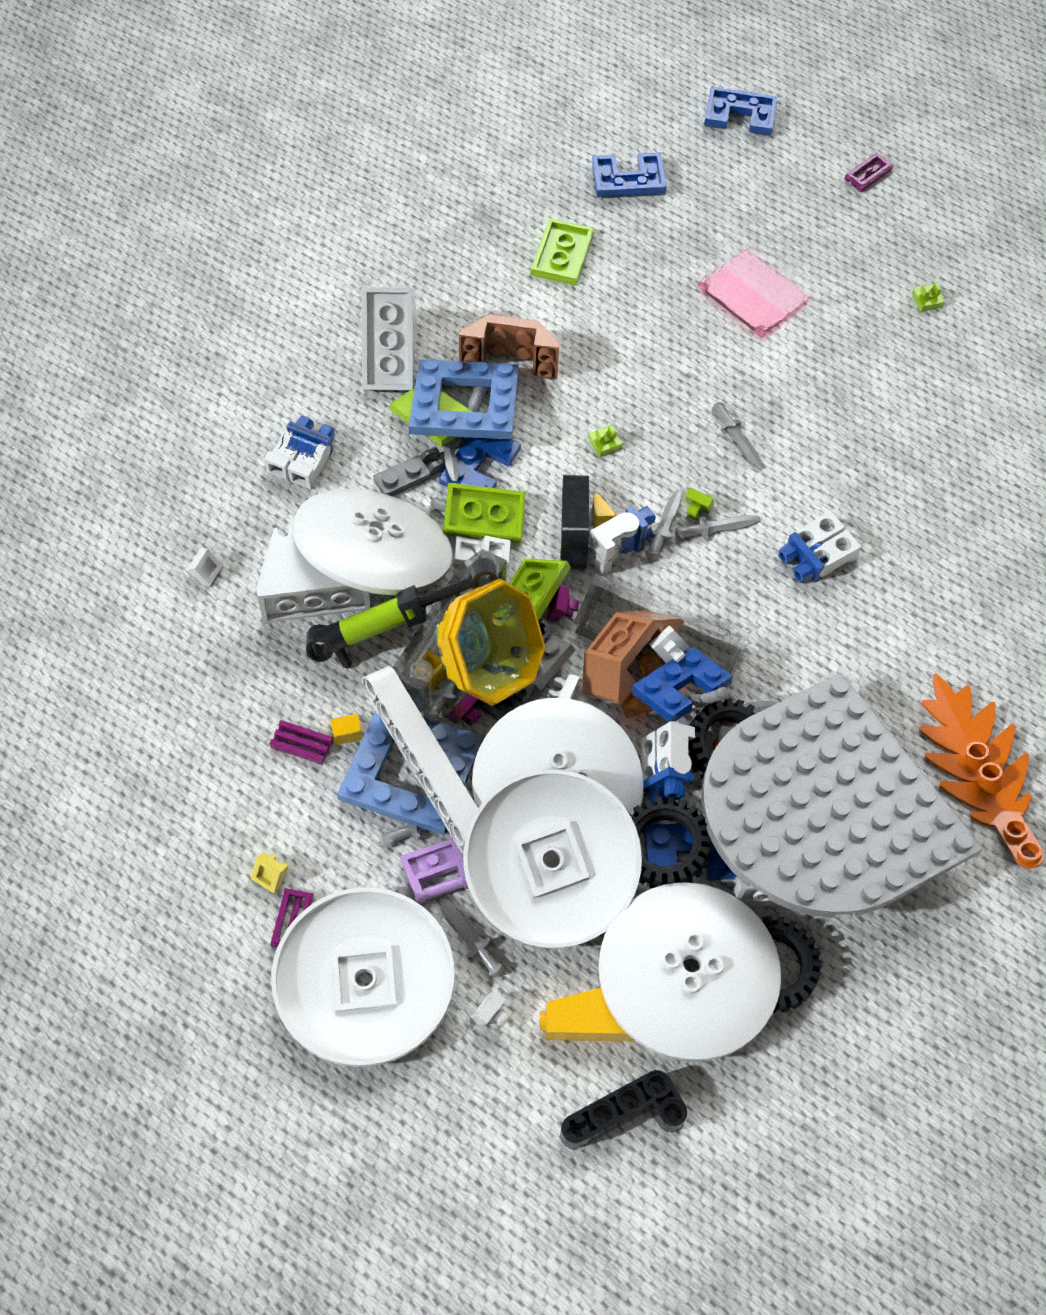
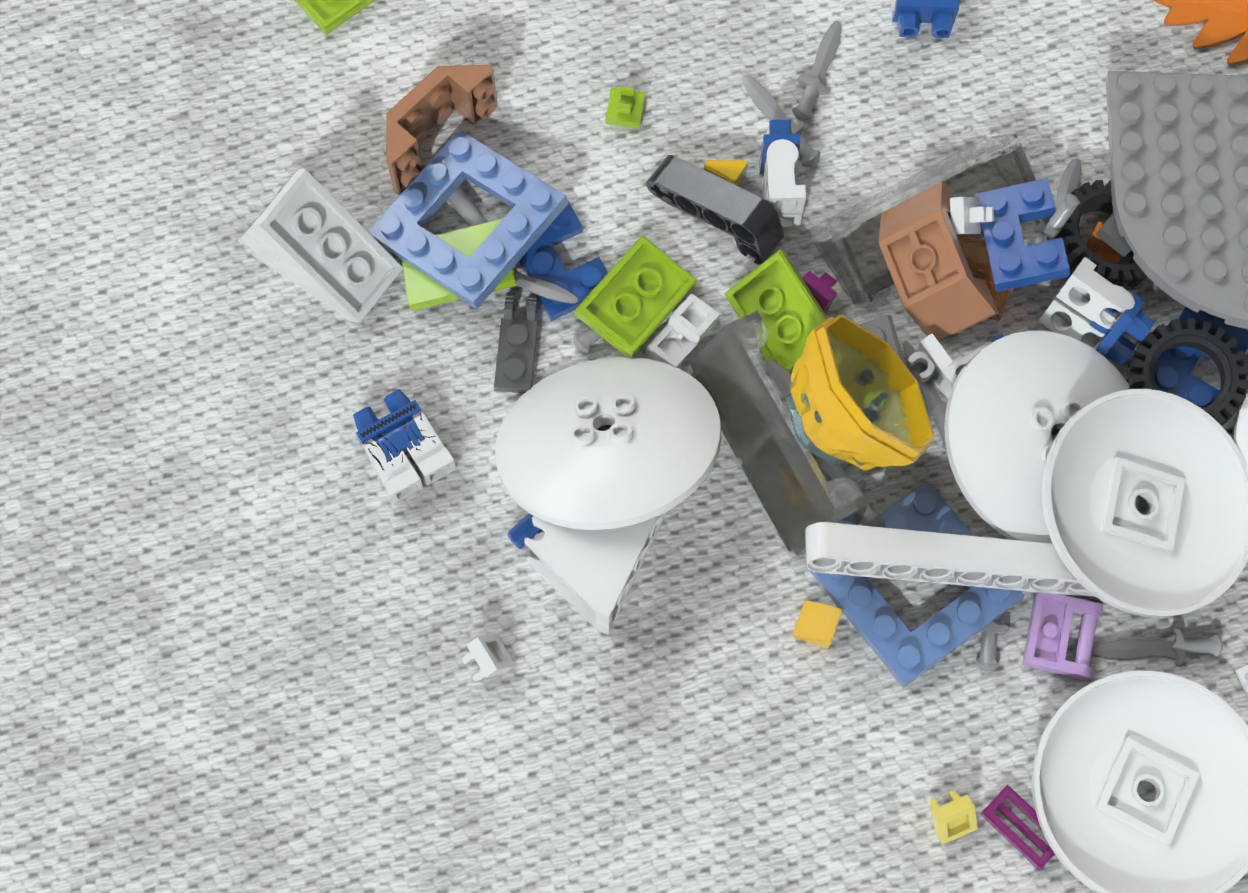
camera: 55 degrees left, 10 degrees up
magenta tile [269,720,333,765] -> none
black piece [306,558,499,668] -> none
magenta tile [446,694,482,726] -> none
lime tile [685,487,714,520] -> none

